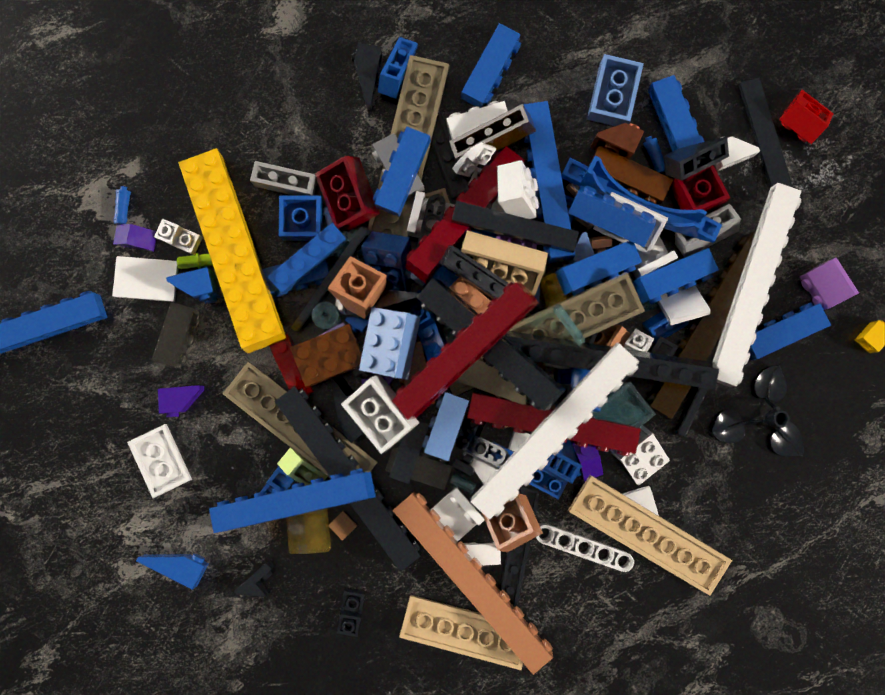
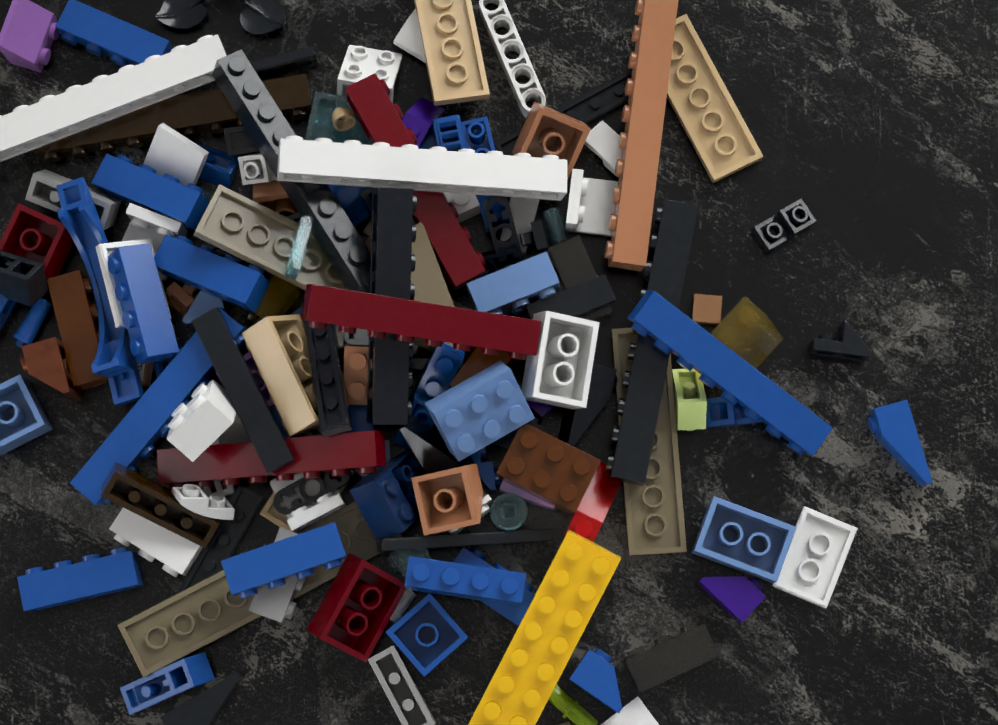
camera: 125 degrees left, 5 degrees down
none -> tan hinge [332,107,356,131]
none -> medium blue brick [691,496,796,583]

